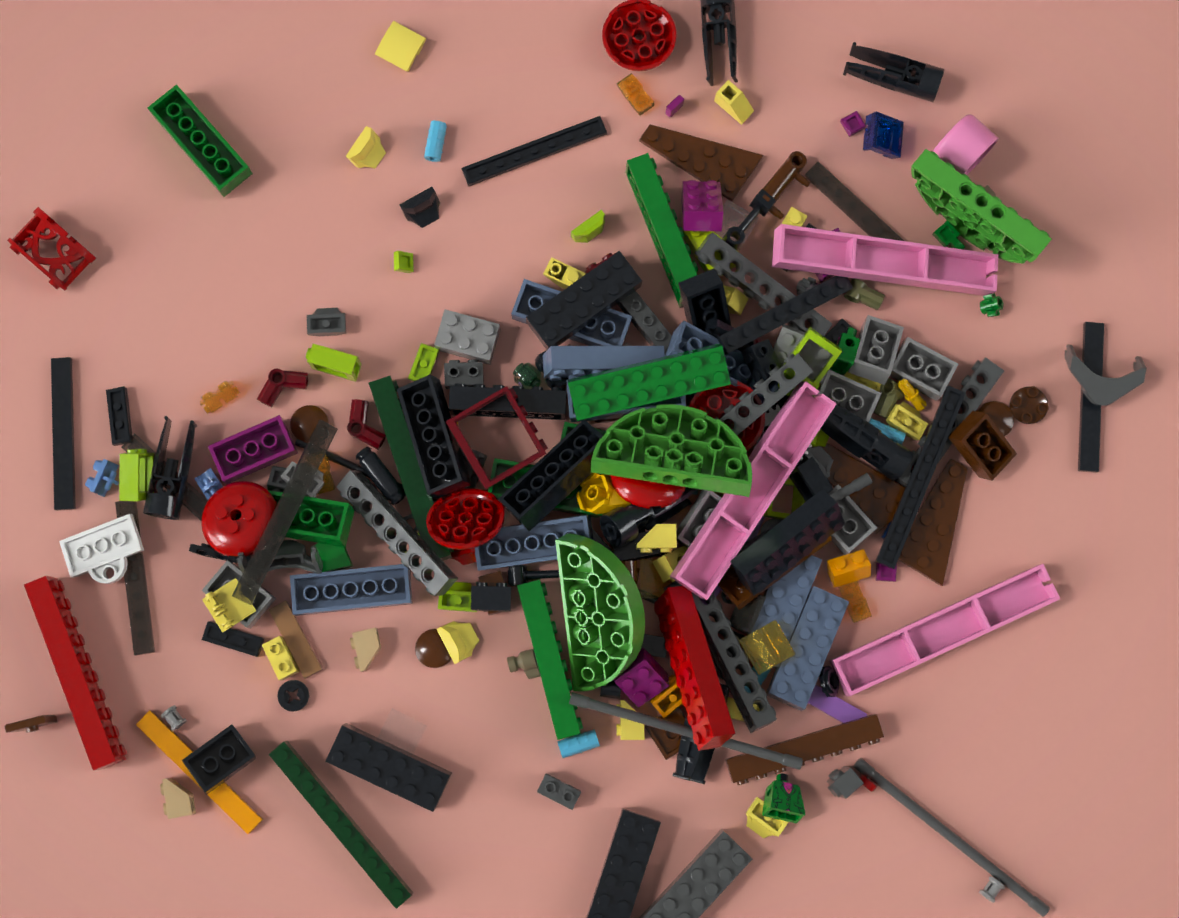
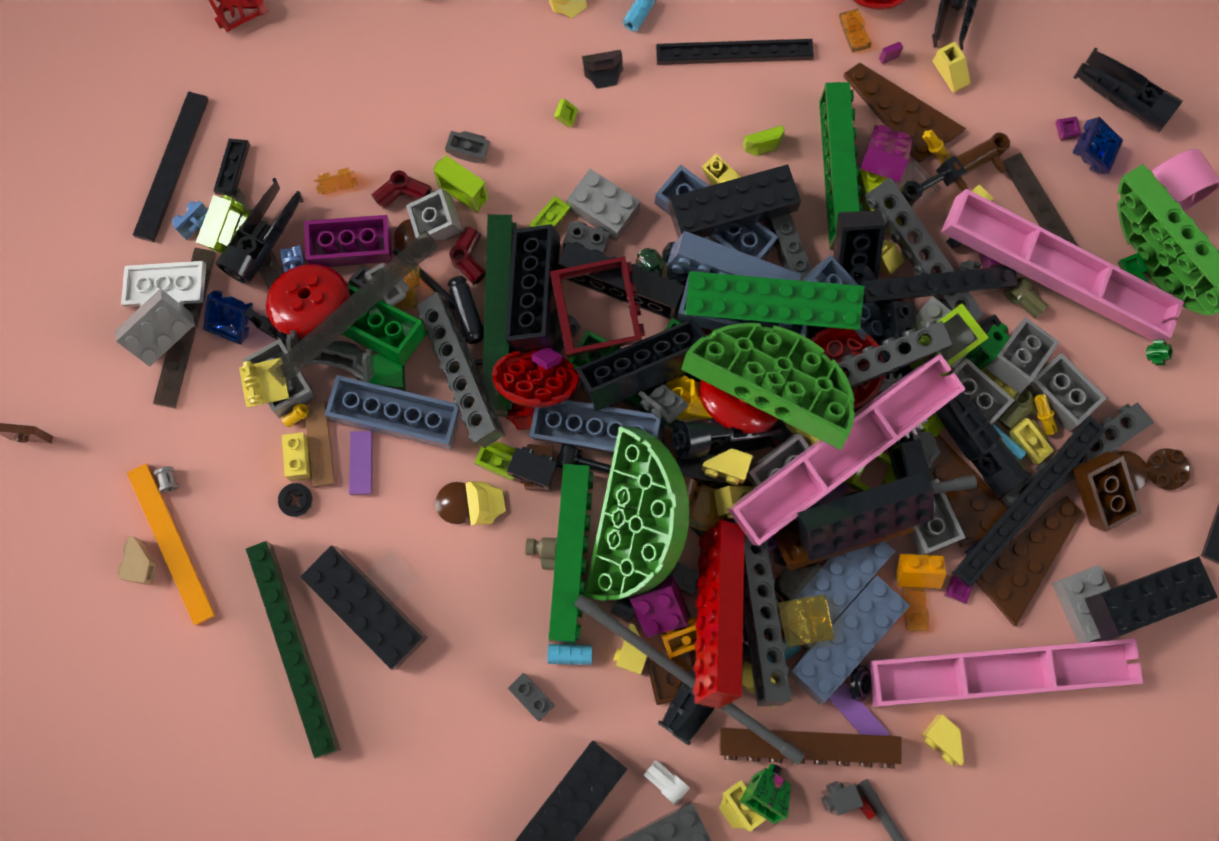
camera: 25 degrees right, 5 degrees down
red brick [24,576,126,771] -> none
black brick [182,724,256,795] -> none
black tile [202,621,265,657] -> none
tan slope [350,628,381,672] -> none
none -> light grey brick [116,288,195,367]
none -> clear blue brick [203,290,253,345]
none -> yellow pin [282,403,309,428]
none -> medium lavender tile [349,431,373,495]
none -> light grey slope [406,188,463,242]
none -> magenta tile [532,348,562,370]
none -> dark grey bracket [638,384,689,424]
none -> white piece [644,760,690,805]
none -> light yellow slope [921,714,964,766]
none -> yellow axle [922,130,951,163]
none -> light grey brick [1052,565,1111,643]
none -> black brick [1084,557,1218,641]

